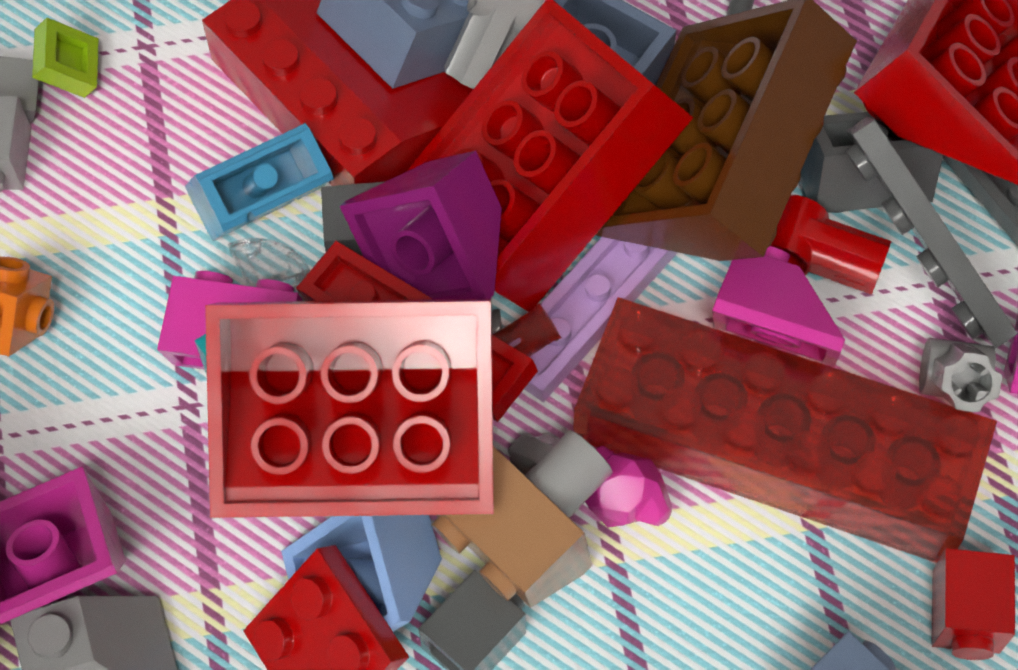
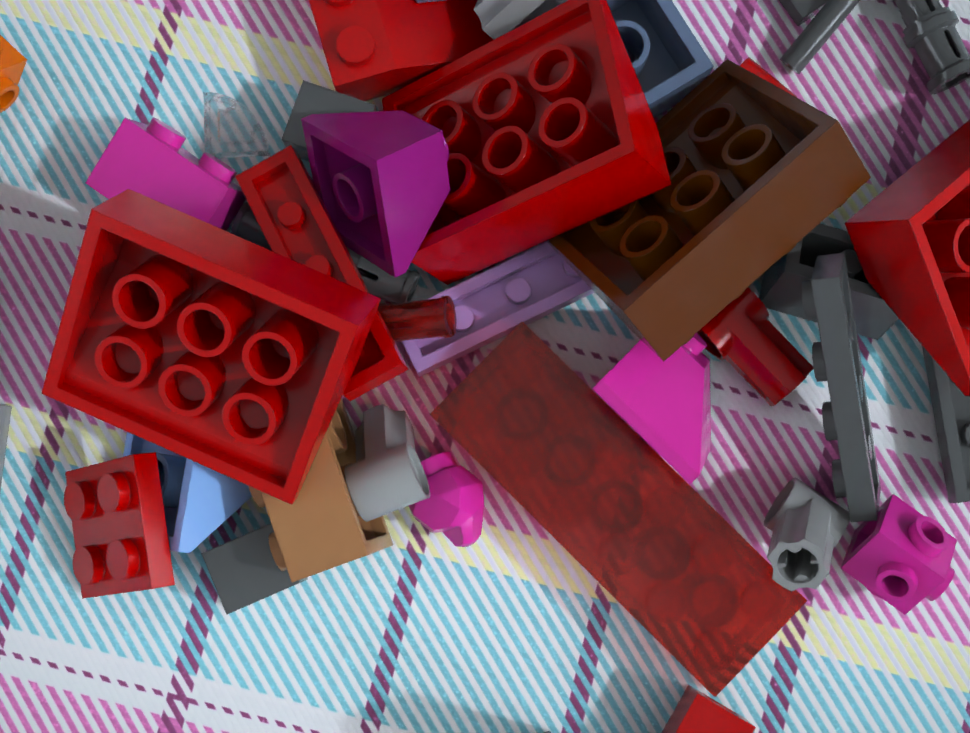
camera: 25 degrees right, 20 degrees up
dark azure brick [185,123,334,241] -> none

